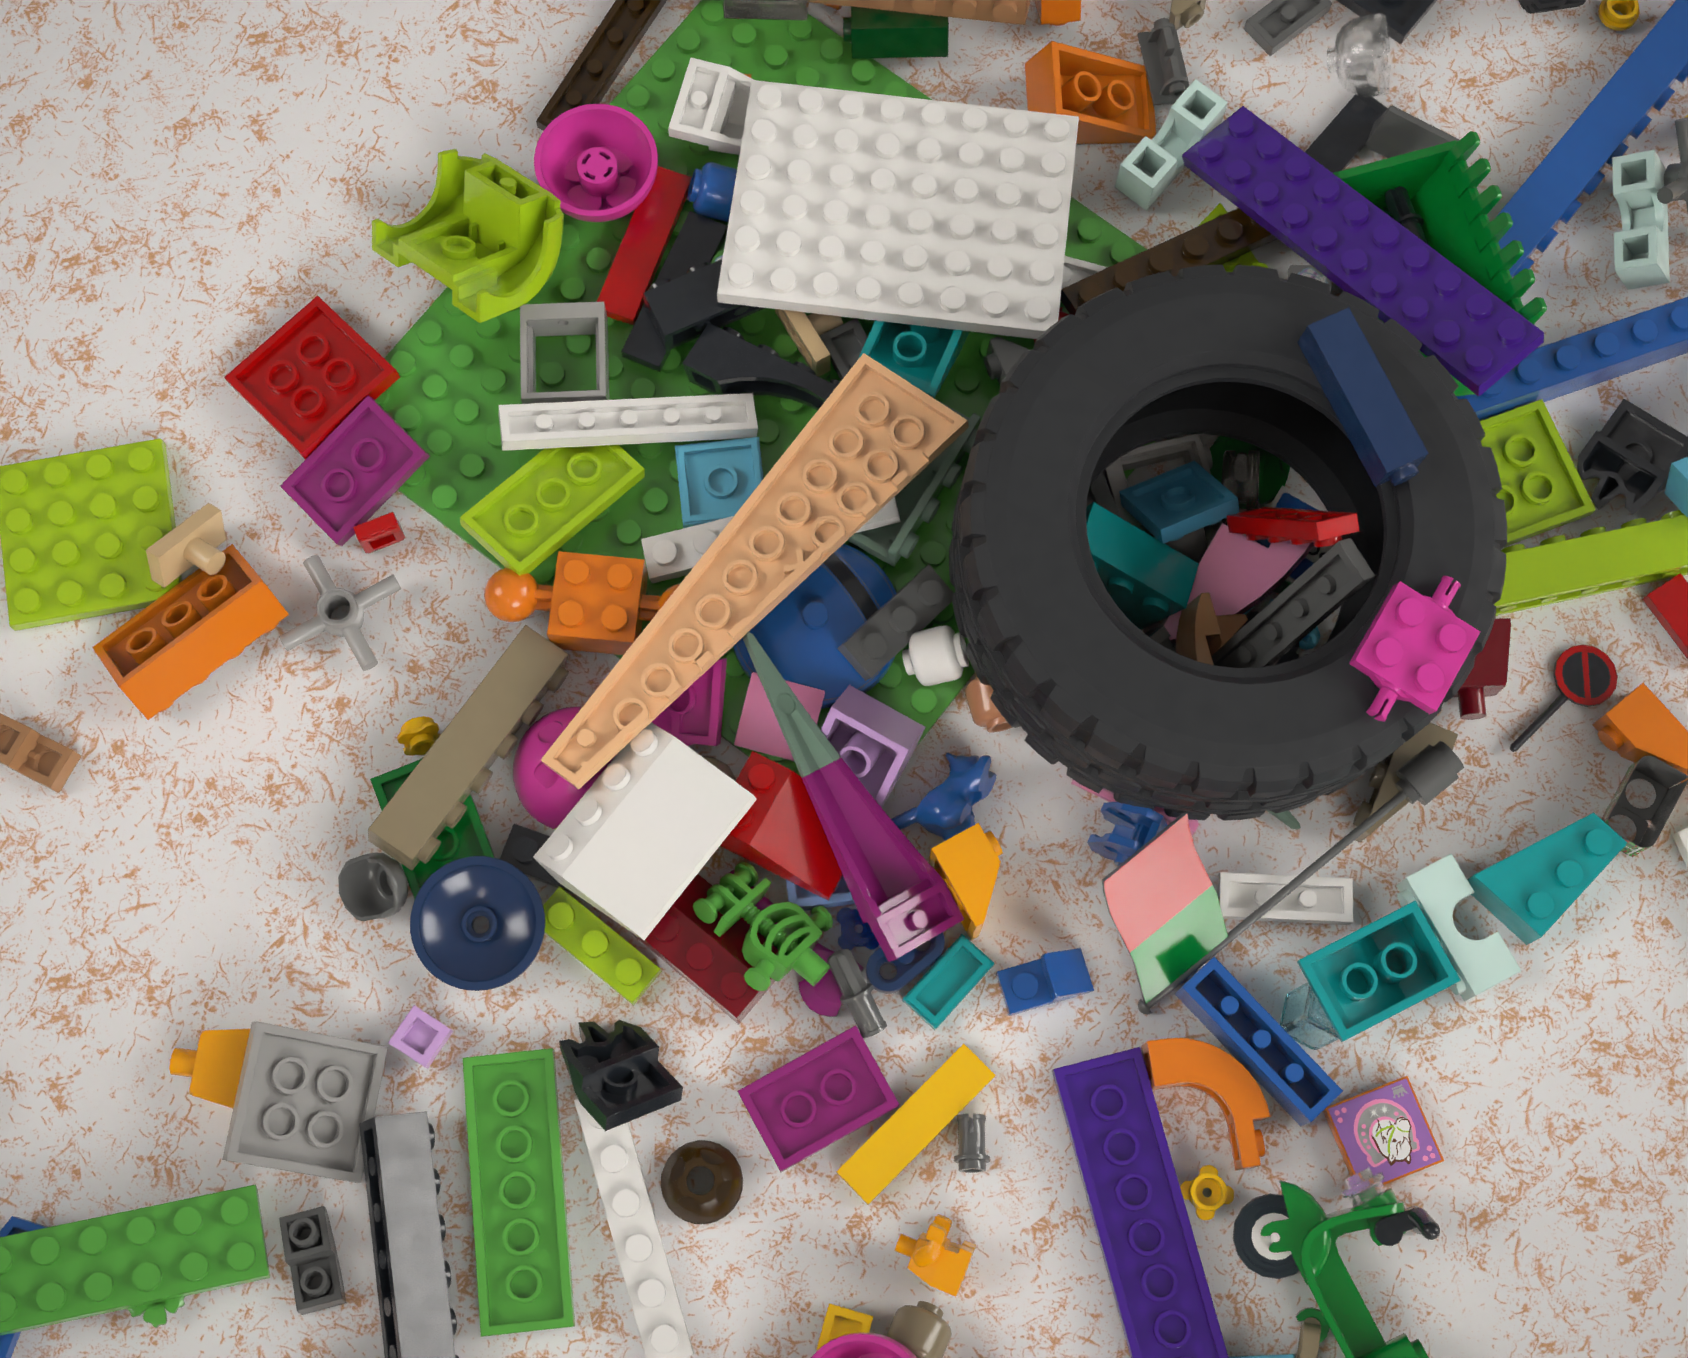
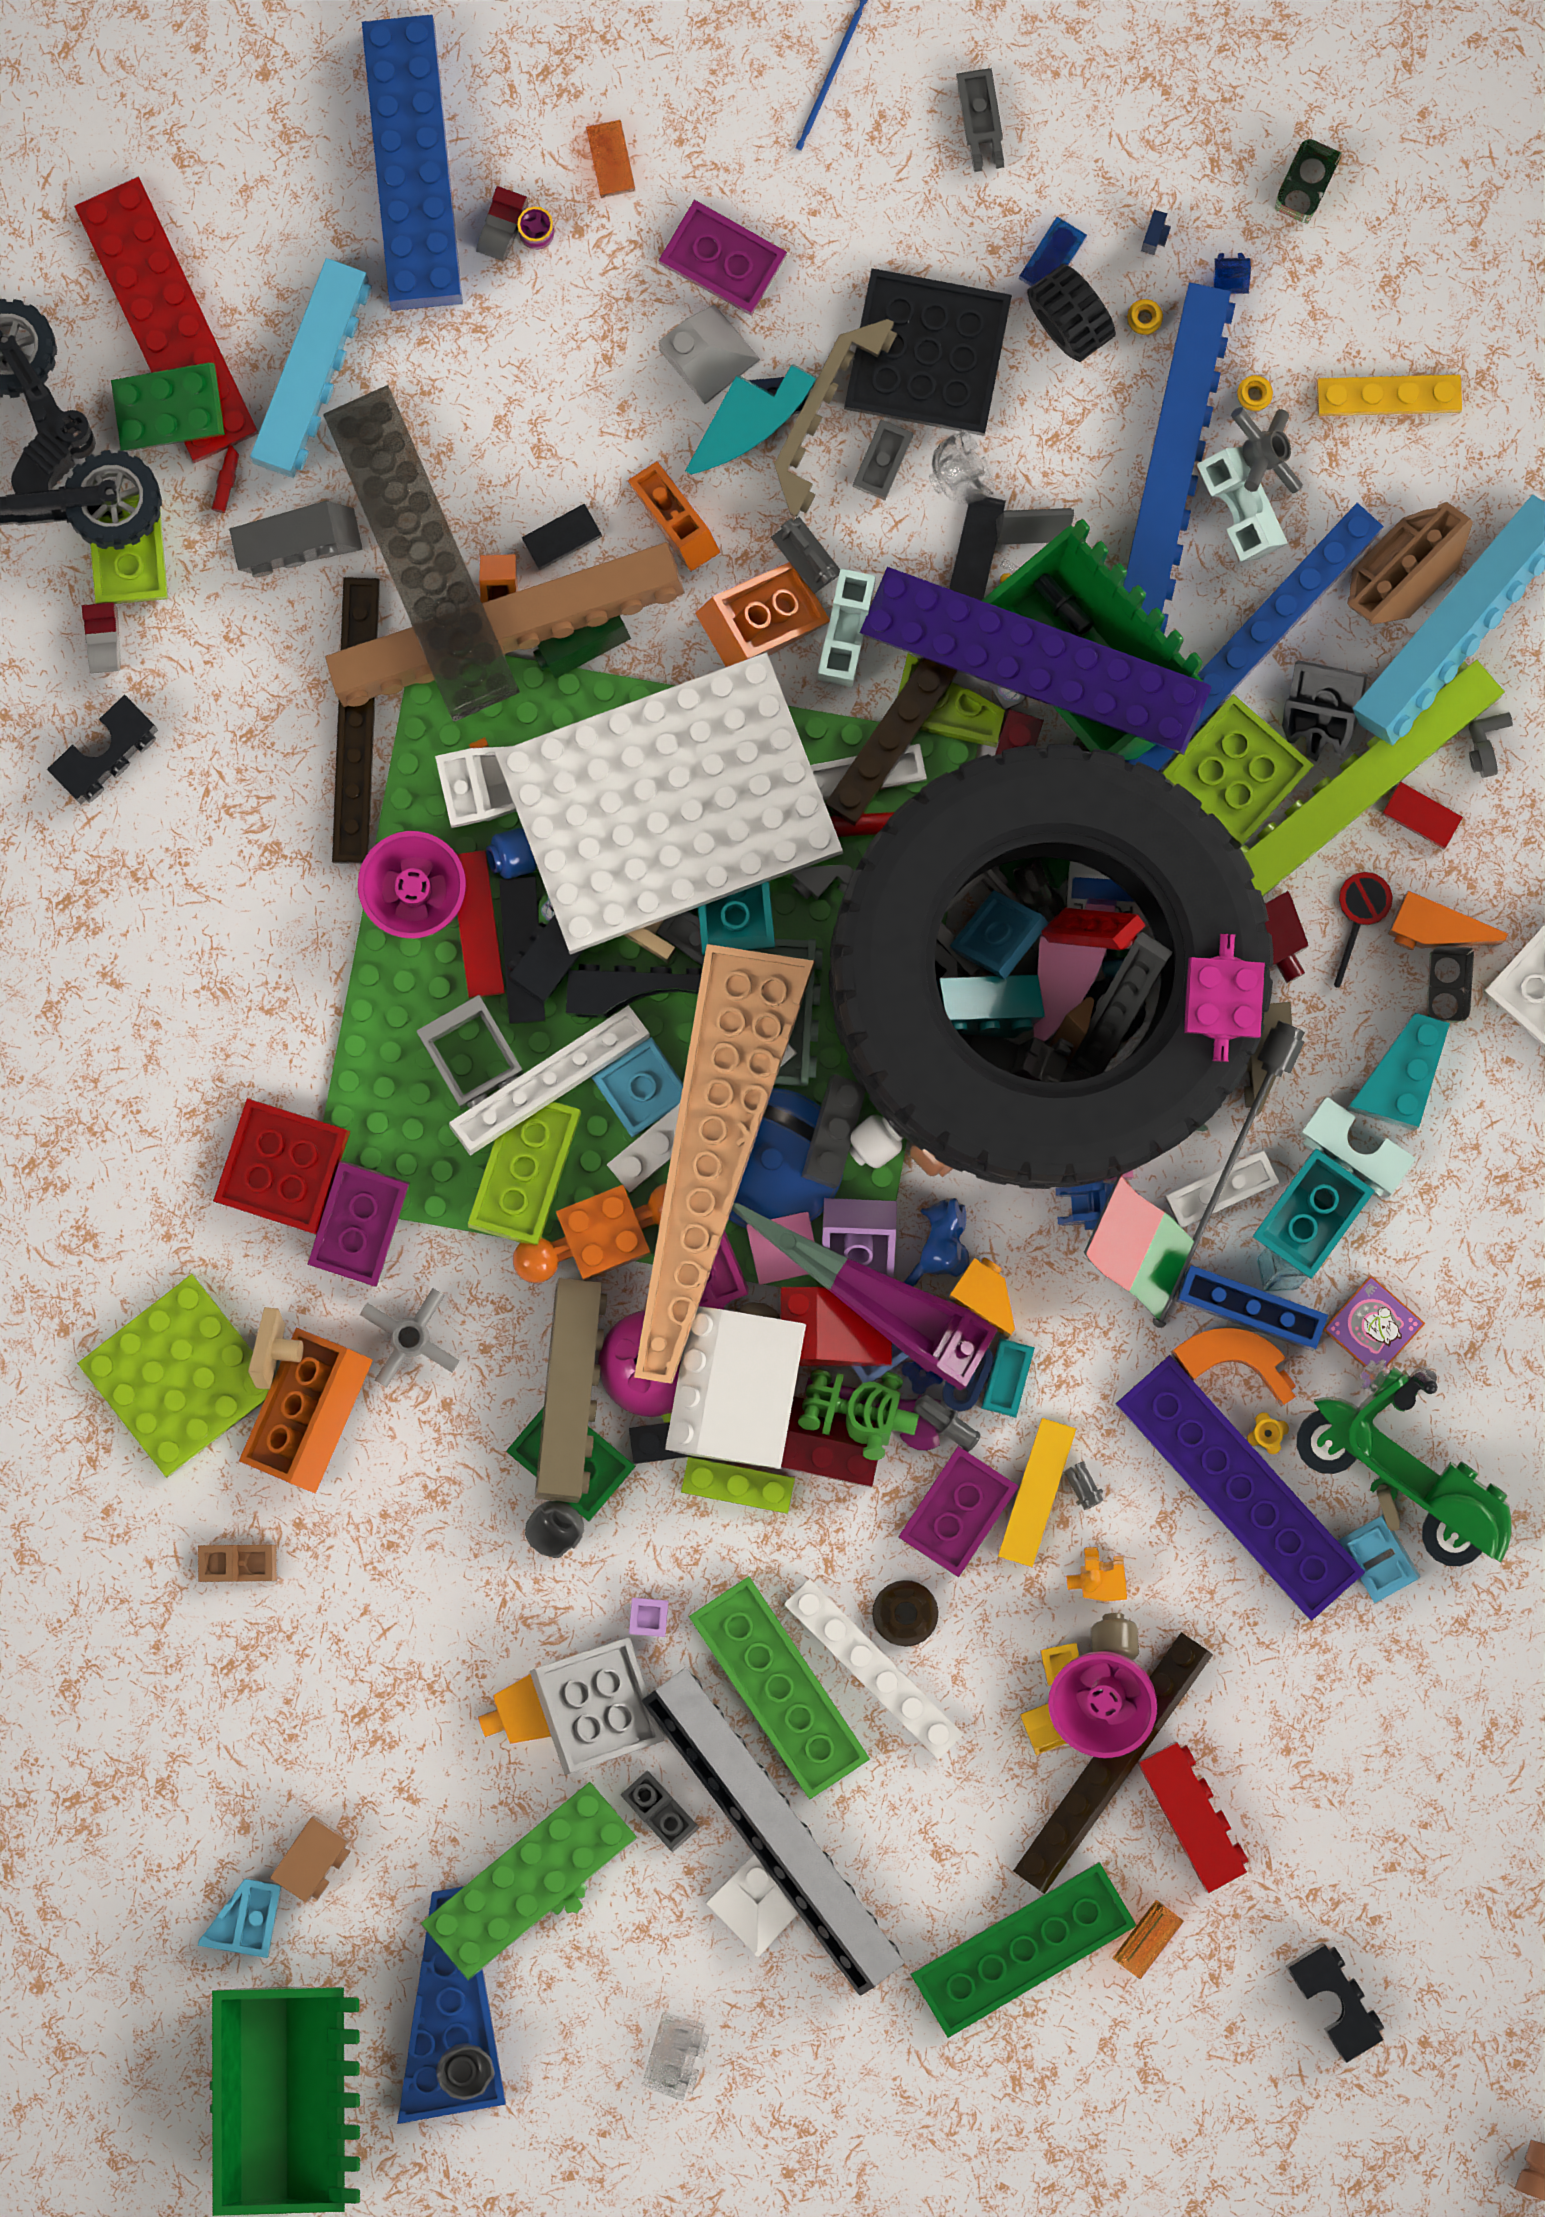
camera: 25 degrees left, 10 degrees up
red tile [353,512,405,554] -> none
lime piece [372,149,564,323] -> none
yellow plate [397,716,441,756] -> none
dark blue dish [410,856,546,991] -> none
black plate [559,1020,683,1131] -> none
blue slope [996,948,1094,1016] -> none
medium nougat slope [1176,592,1221,665] -> none
dark blue brick [1297,307,1429,487] -> none

